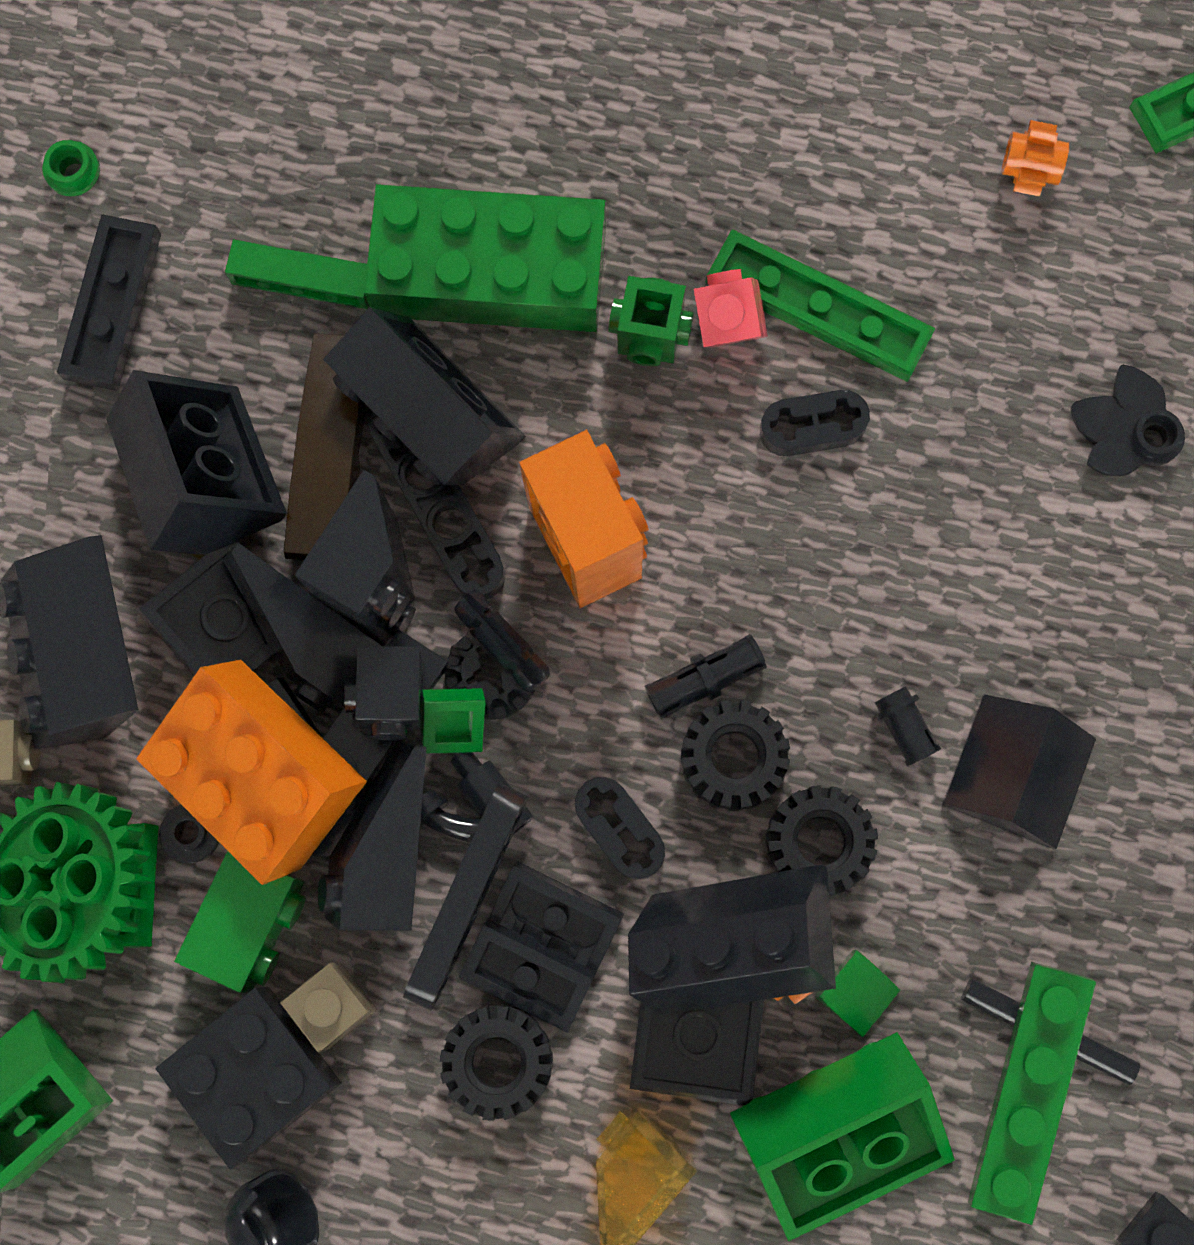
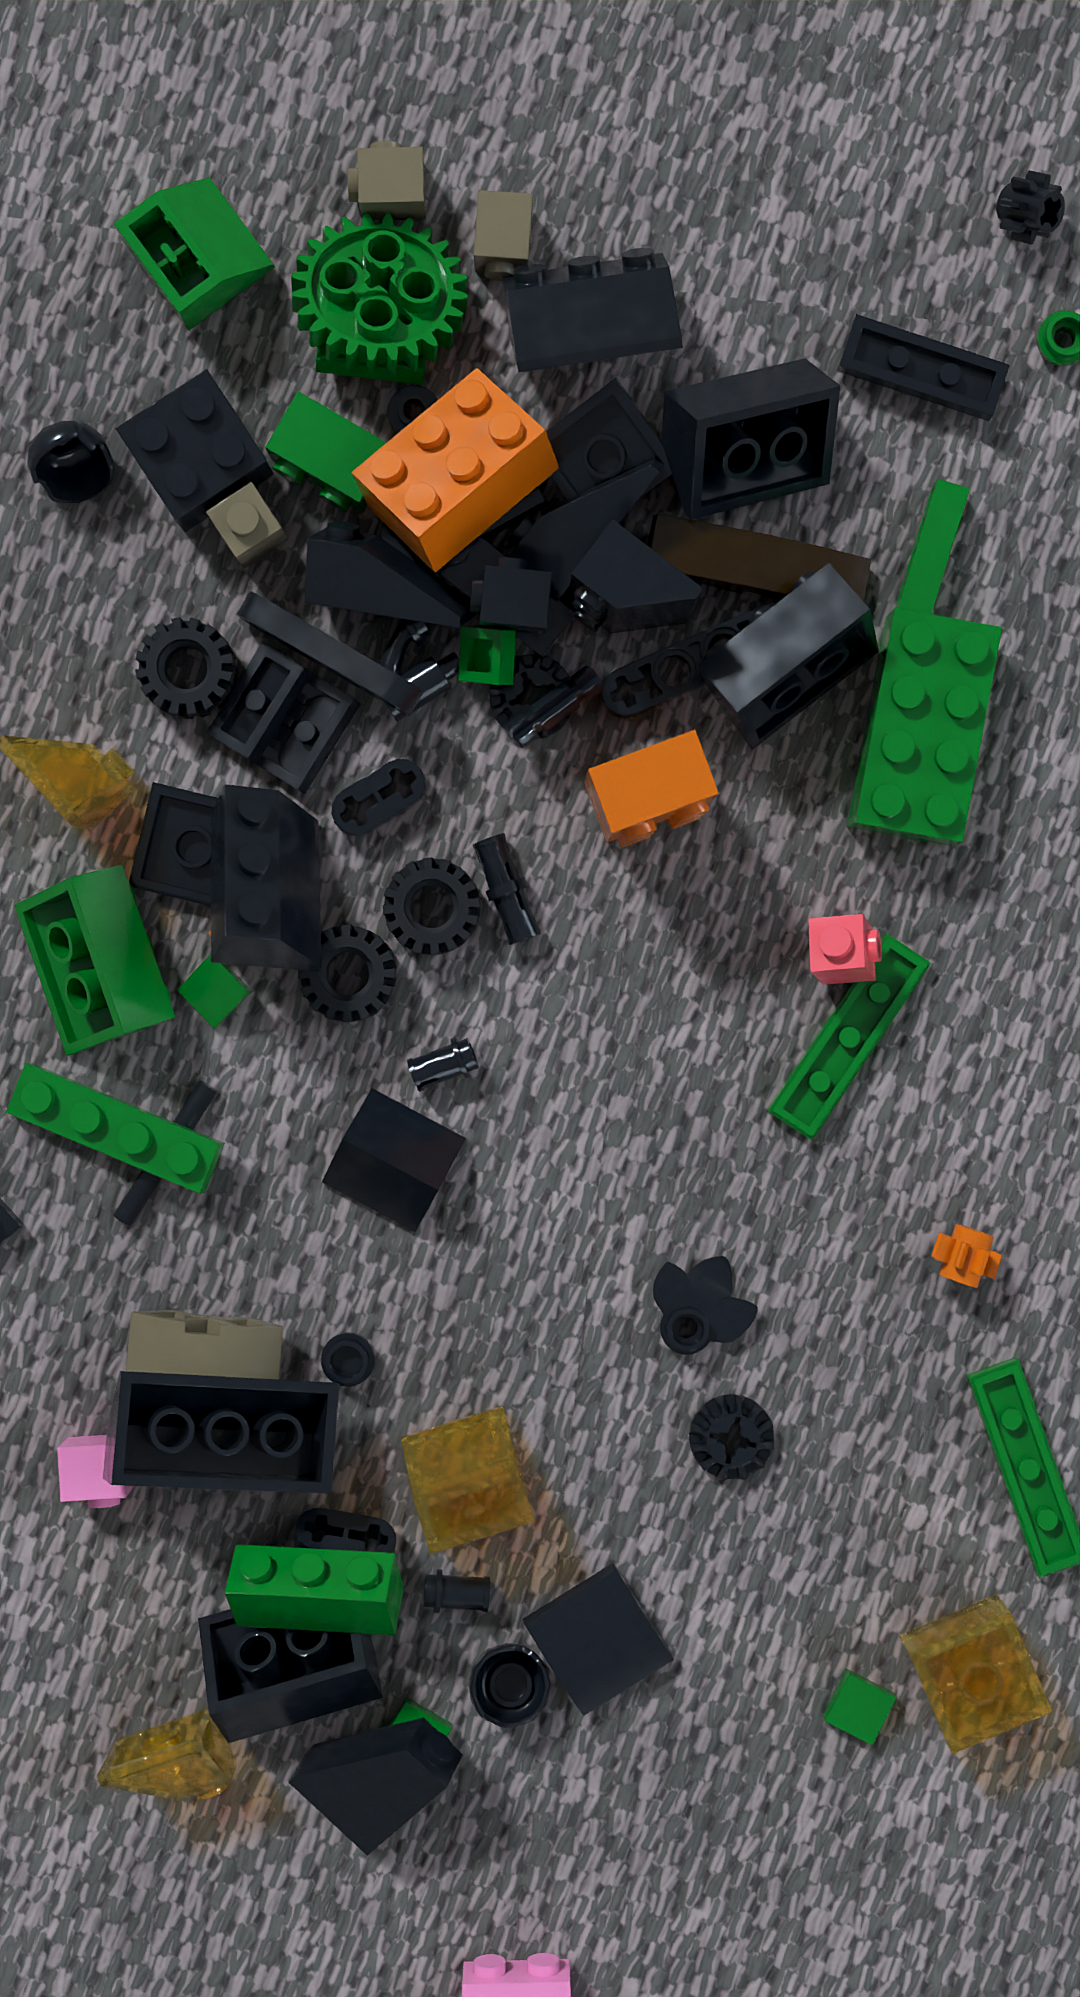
camera: 90 degrees right, 10 degrees up
green brick [608,275,694,366] -> none
black beam [760,390,870,456] -> none

